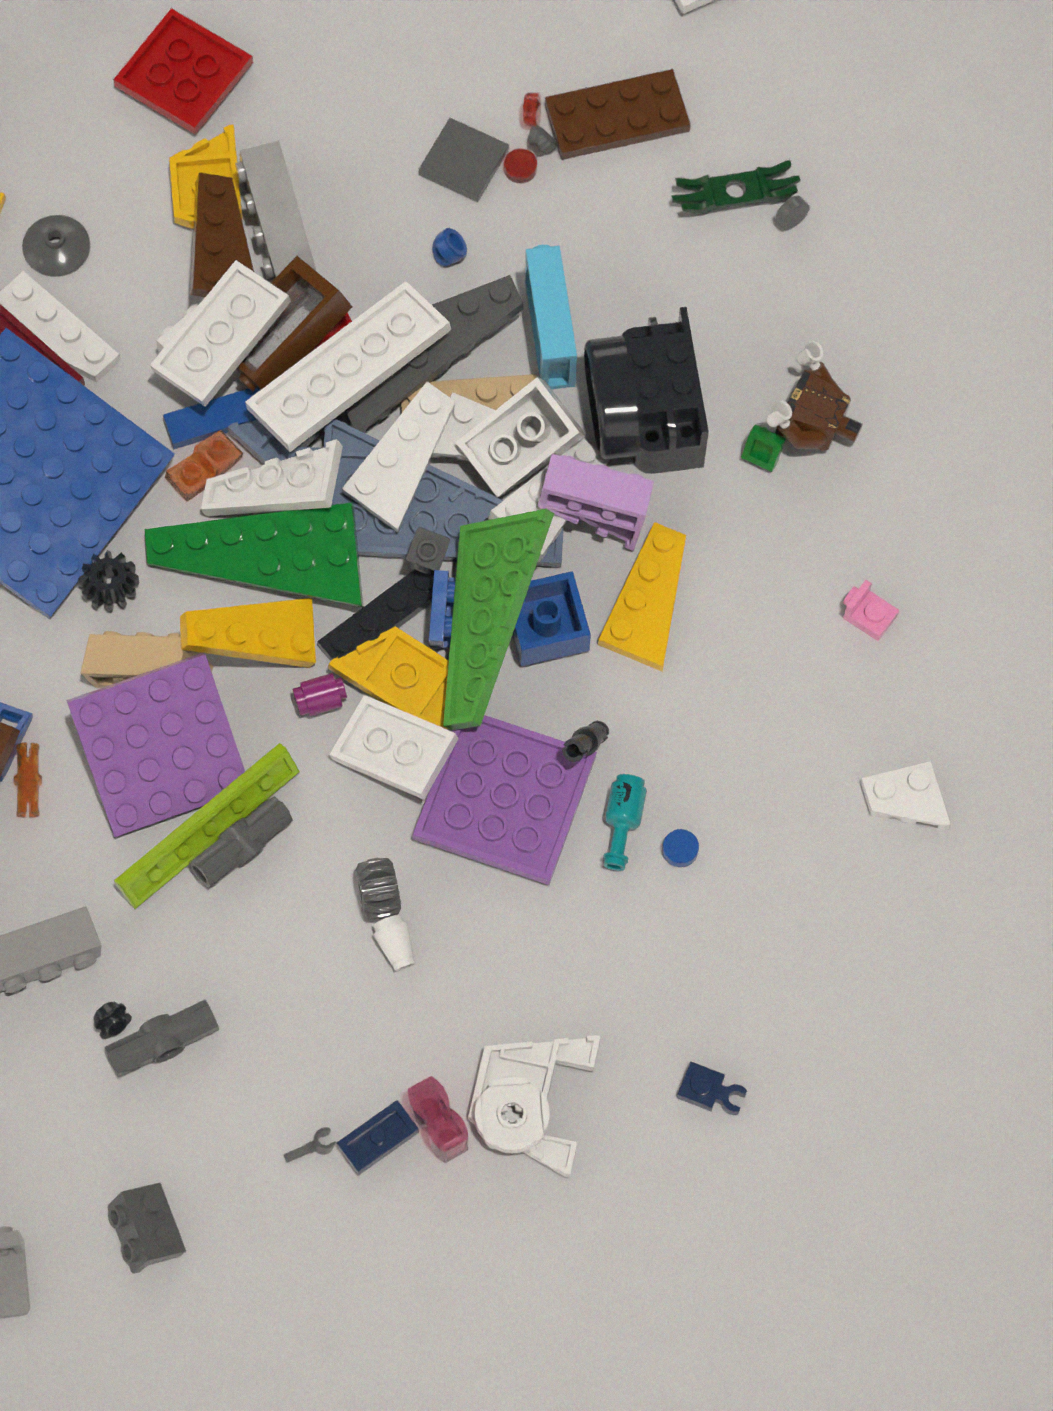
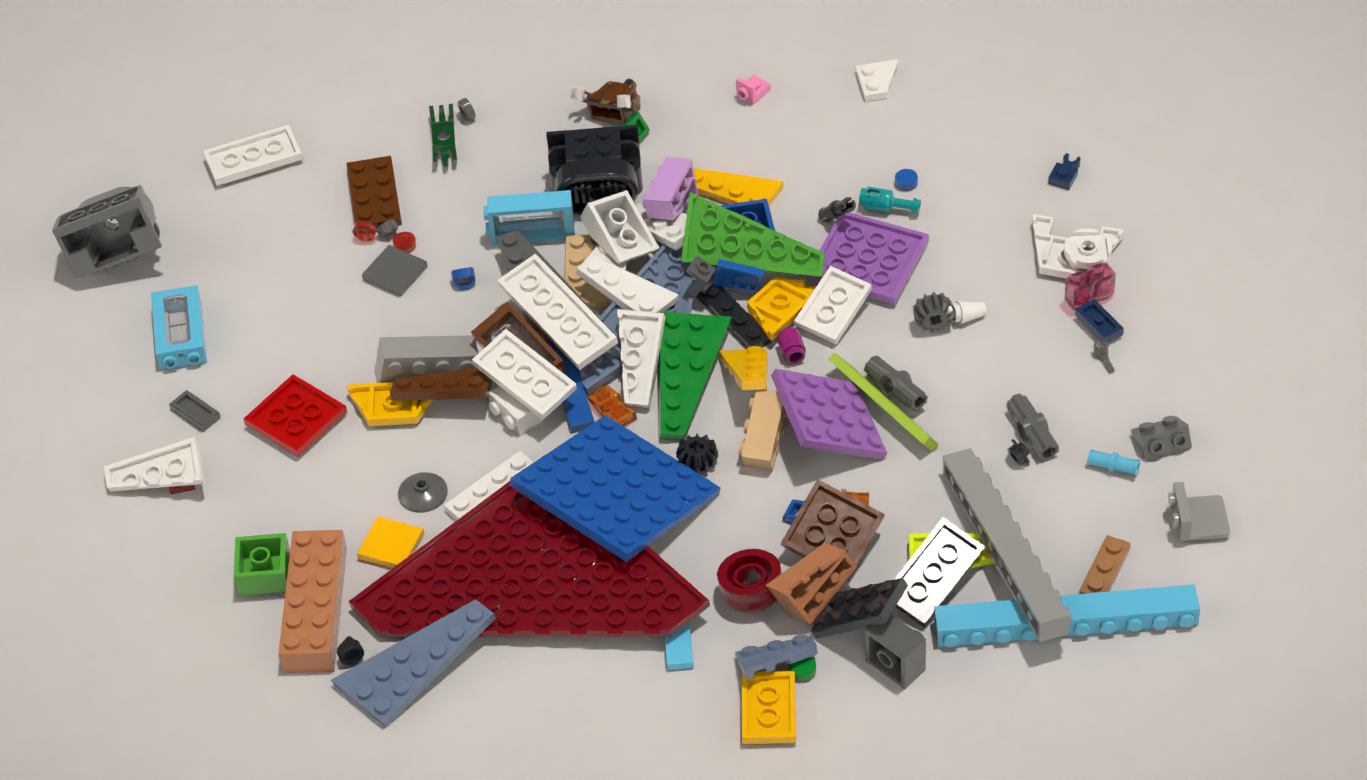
camera: 80 degrees left, 20 degrees down
none -> medium azure pin [1087,449,1140,476]

